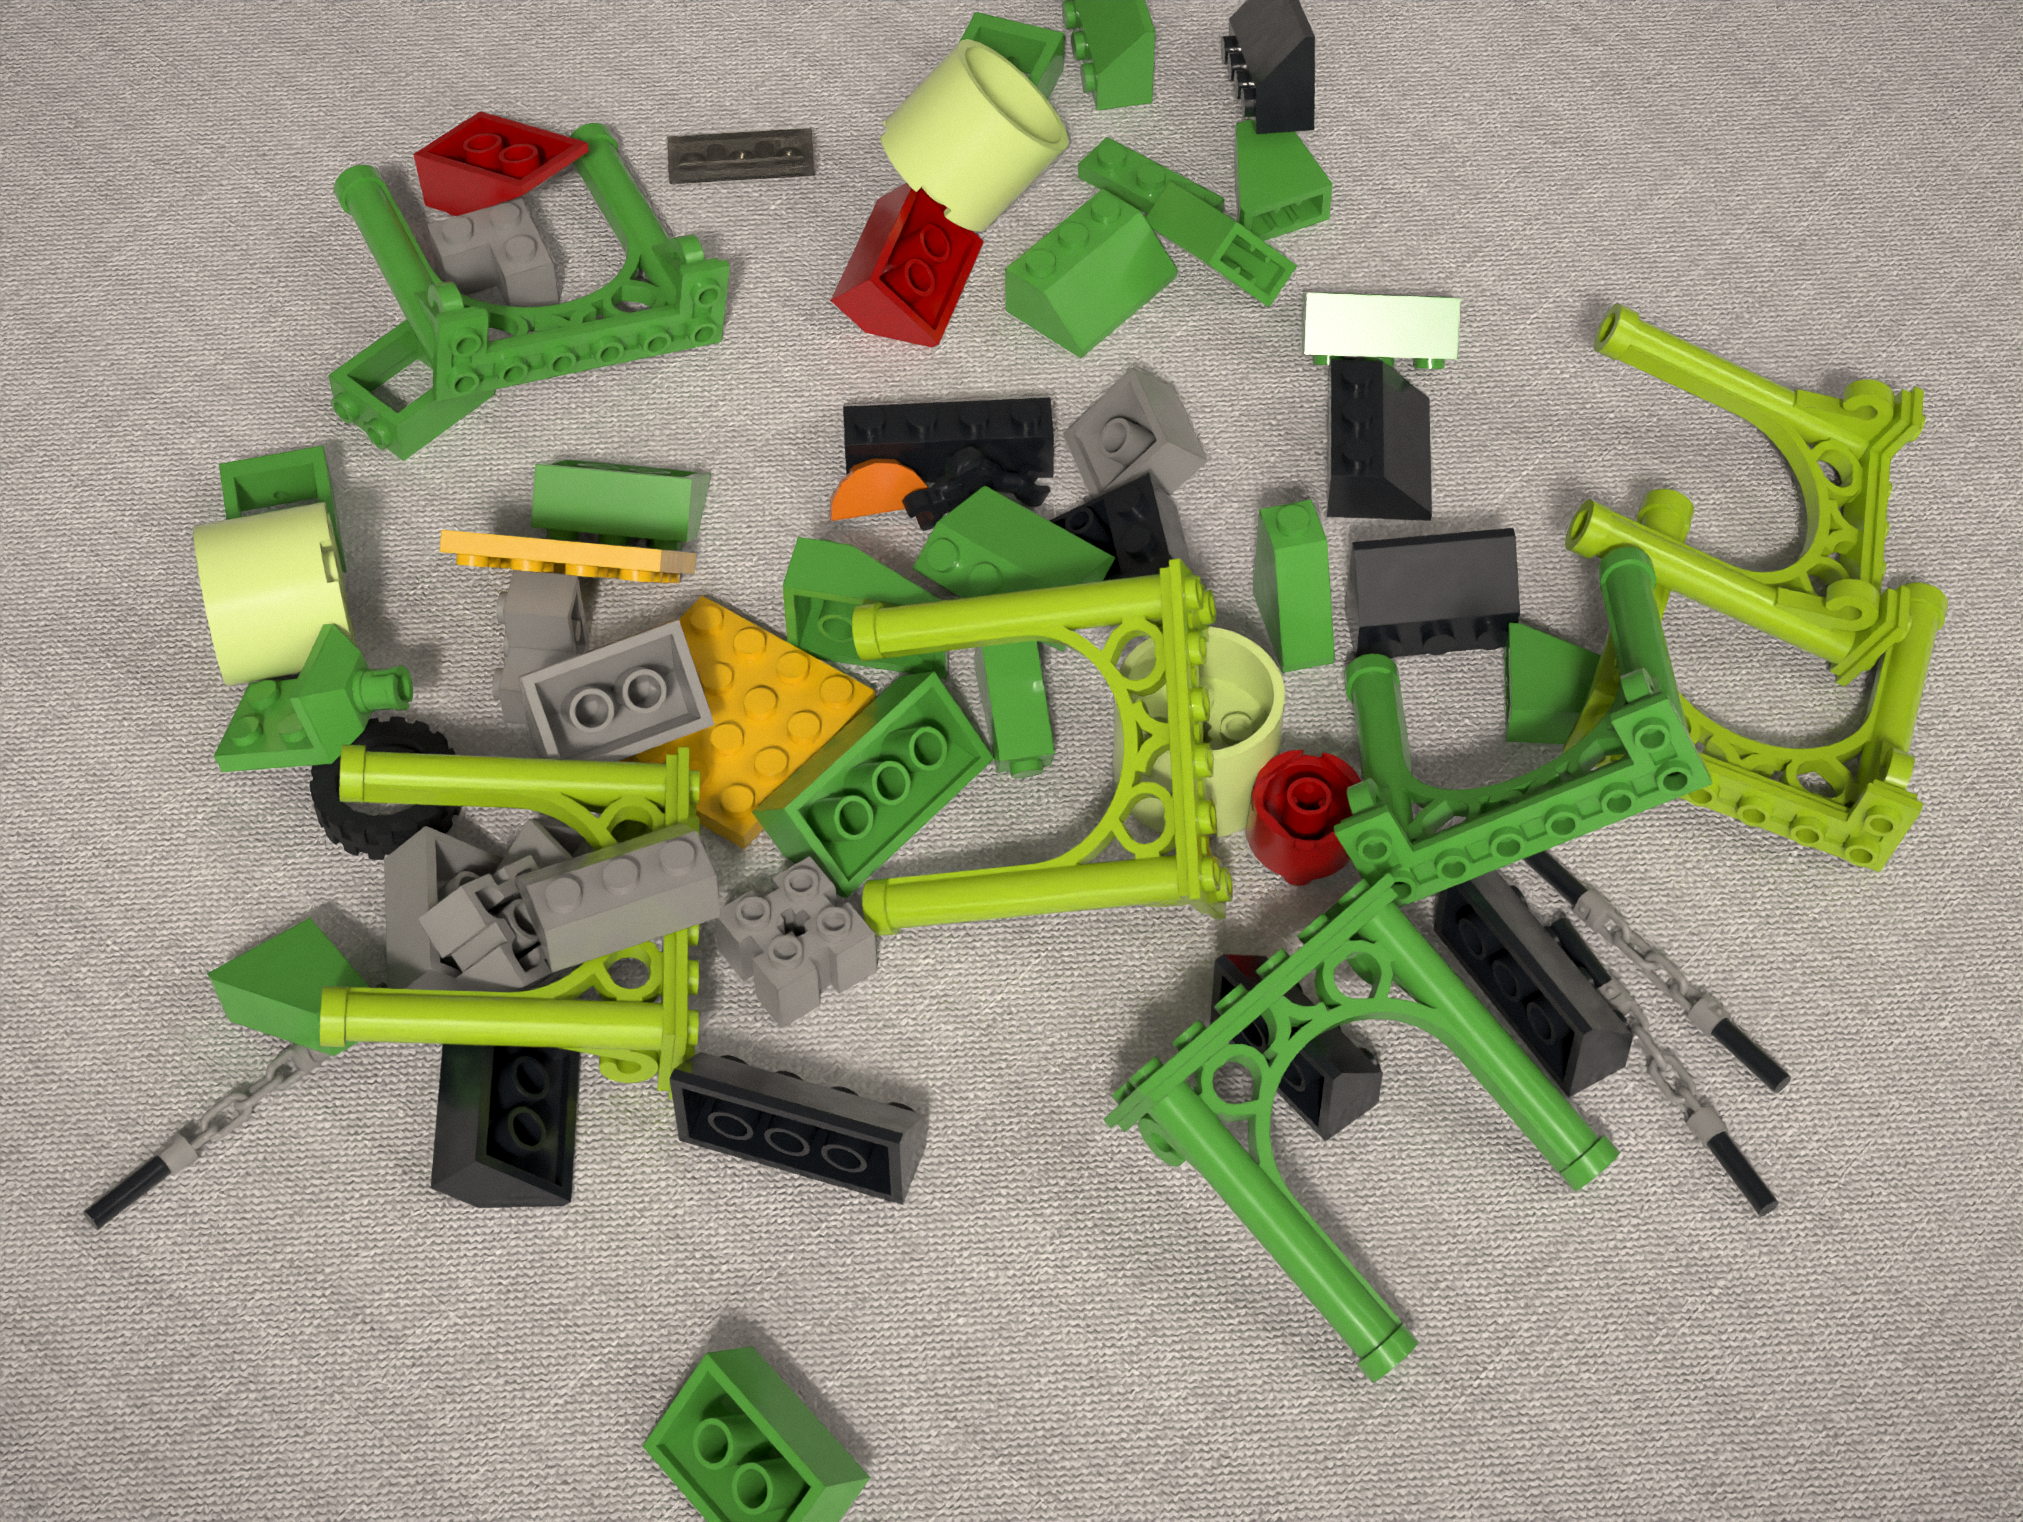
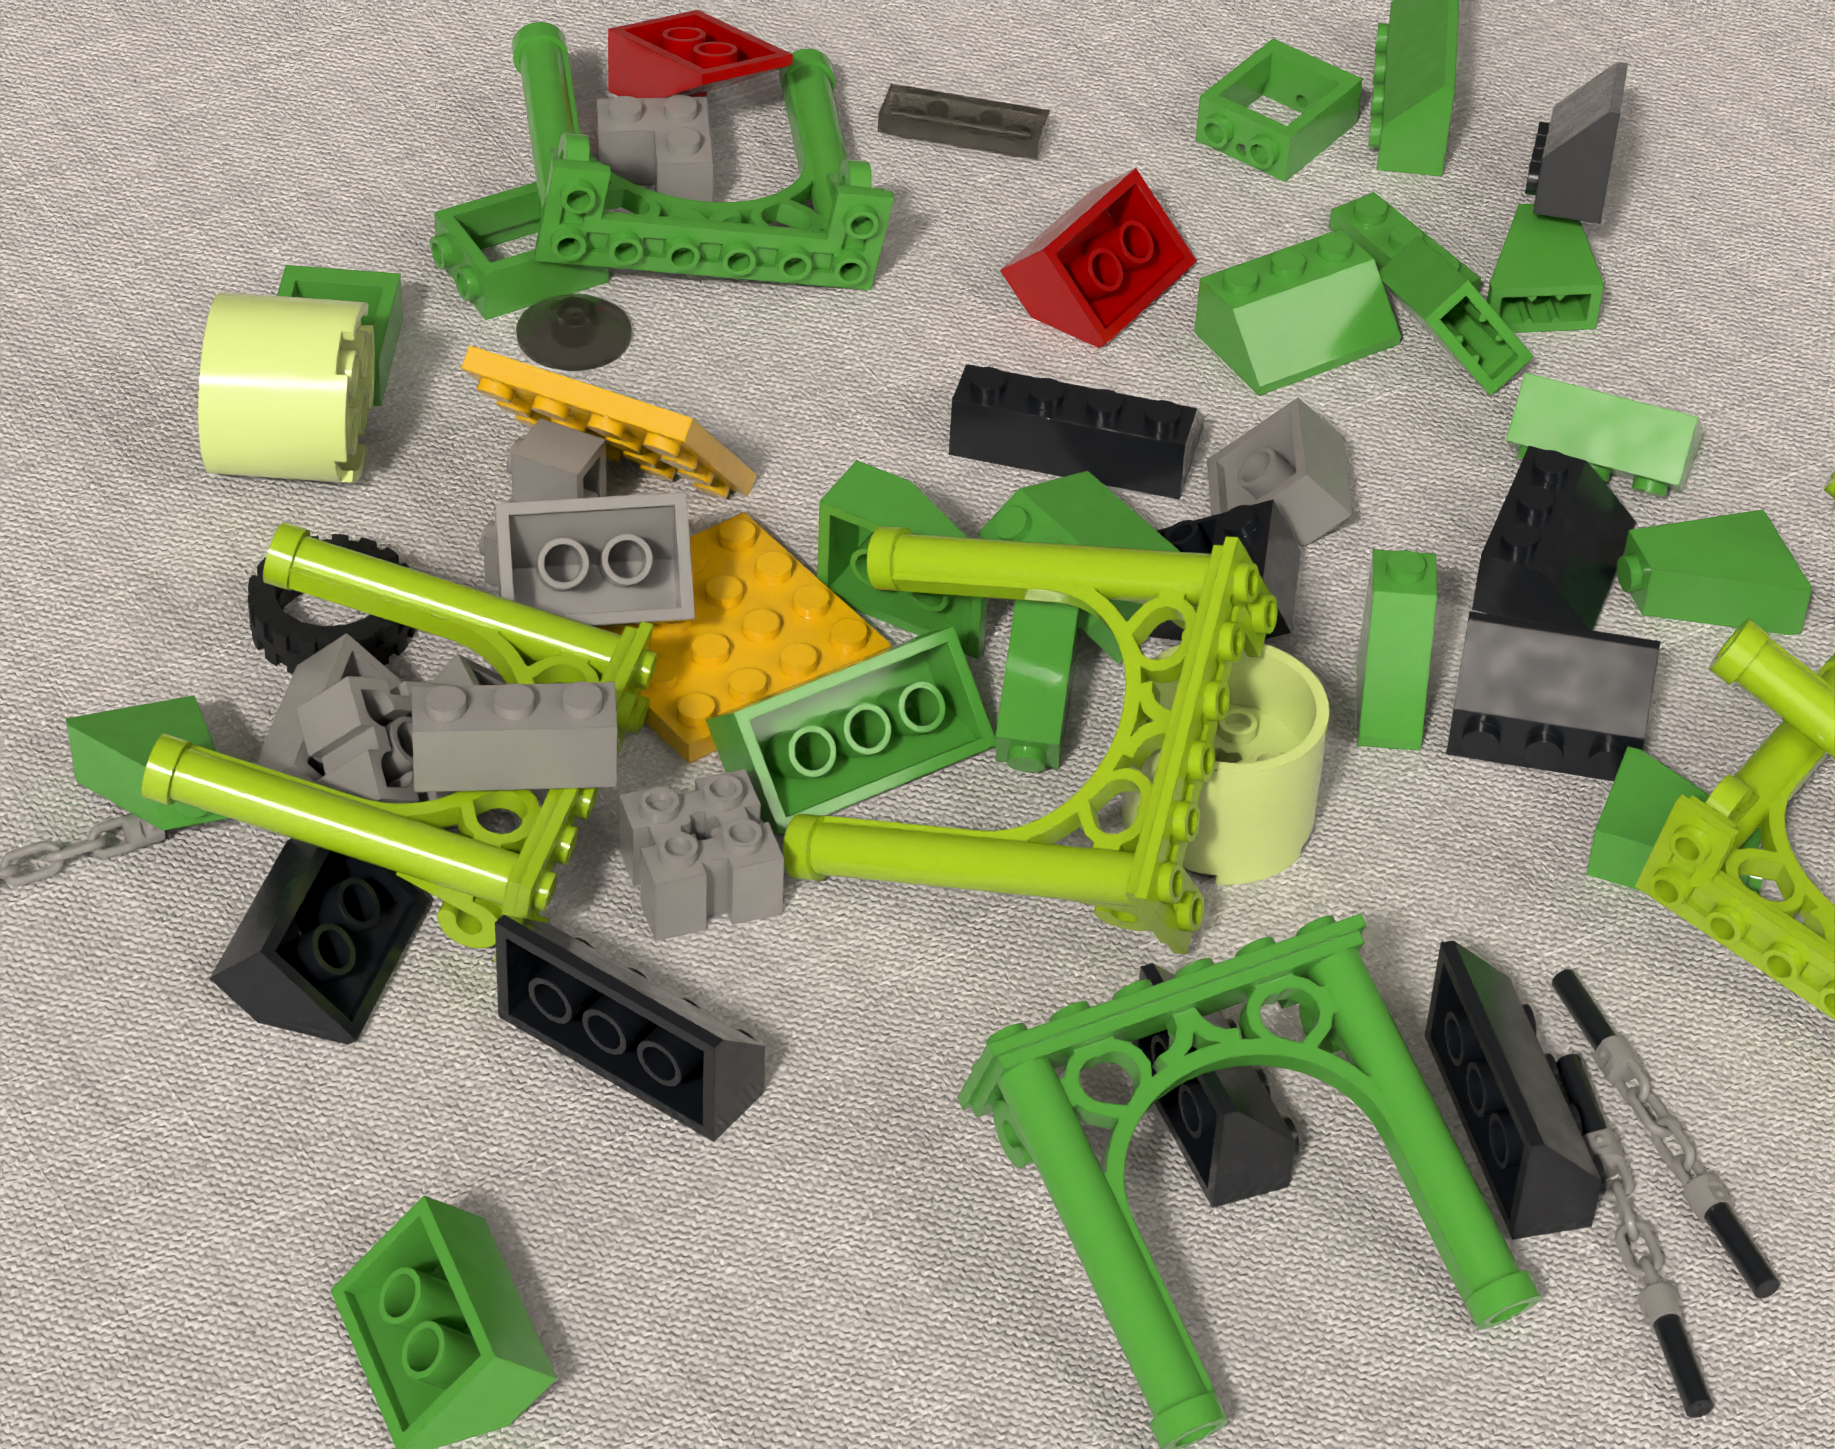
camera: 15 degrees right, 10 degrees down
bright green plate [214,624,413,772] -> none
bright green slope [531,458,711,550] -> none
orange tile [829,458,928,521] -> none
yellowish green brick [880,39,1068,232] -> none
black piece [902,447,1050,531] -> none
red brick [1245,750,1362,886] -> none
bright green arch [1334,547,1713,908] -> none
none -> clear smoke dish [516,294,632,371]
none -> bright green slope [1617,509,1812,635]

